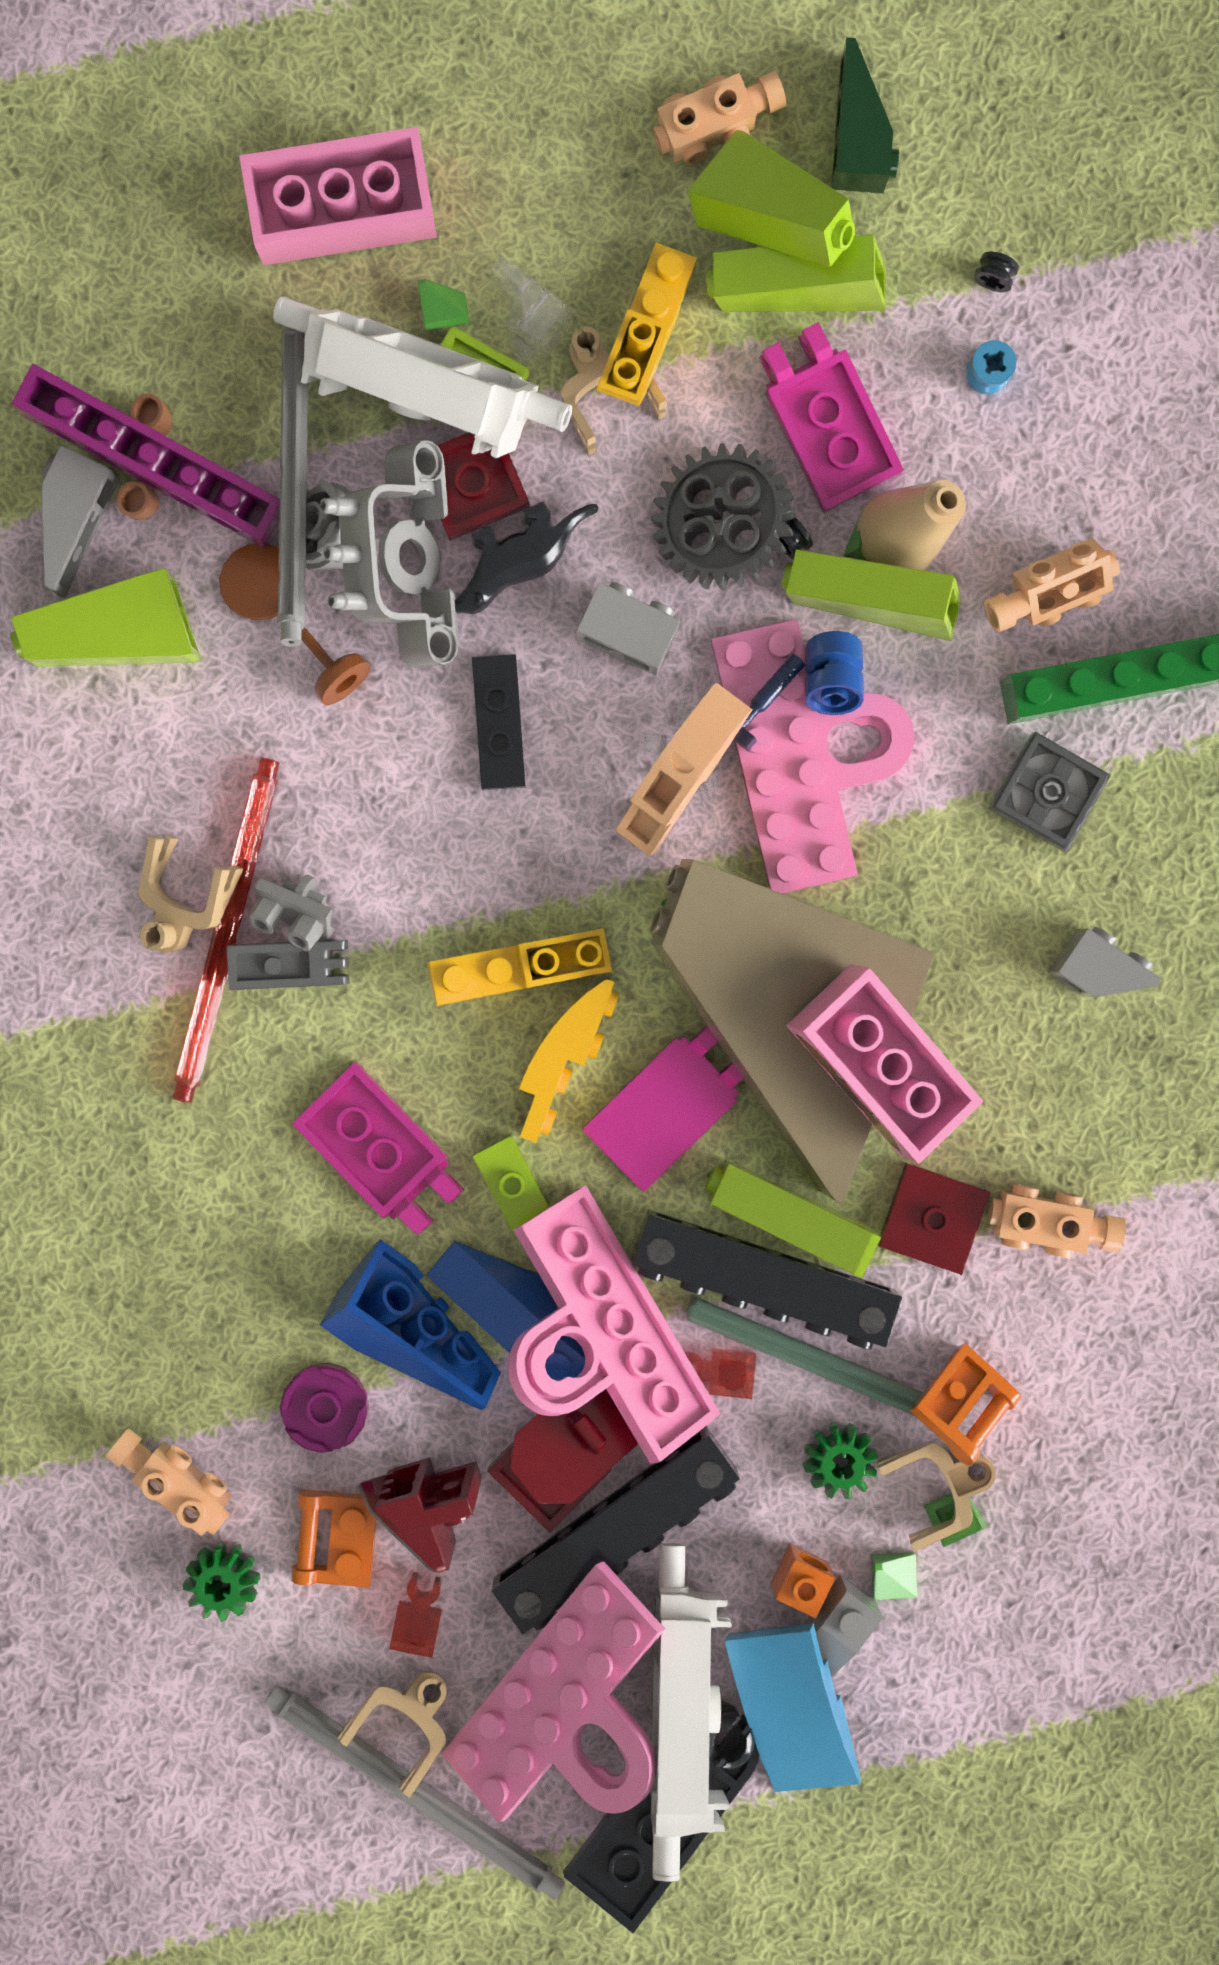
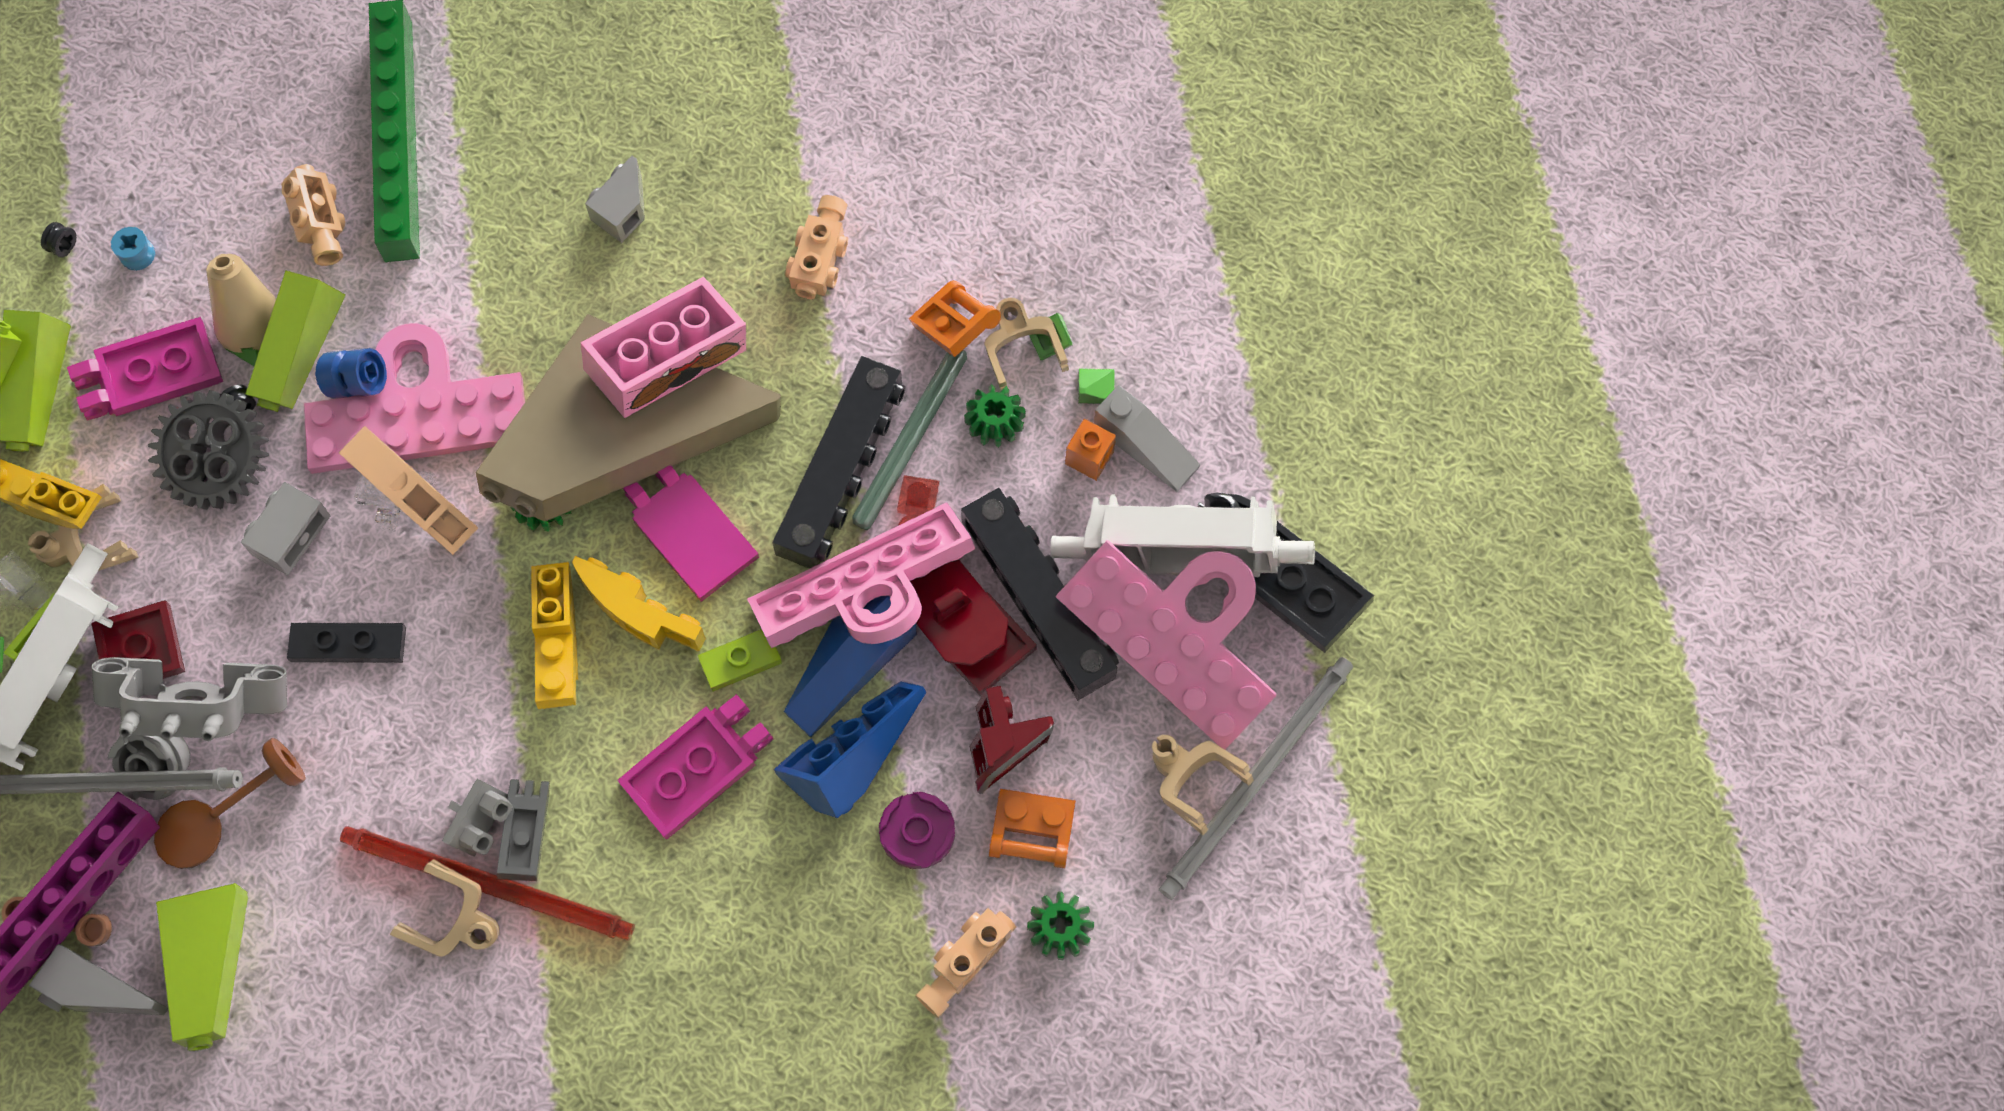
camera: 80 degrees left, 20 degrees down
clear red plate [389,1572,442,1658] -> none
black animal [455,501,599,614] -> none
lime slope [705,1160,881,1278] -> none
dark azure slope [725,1623,861,1792] -> none
dark blue piece [733,653,805,751] -> none
dark red plate [878,1162,991,1275] -> none
dark grey piece [988,731,1111,852] -> none

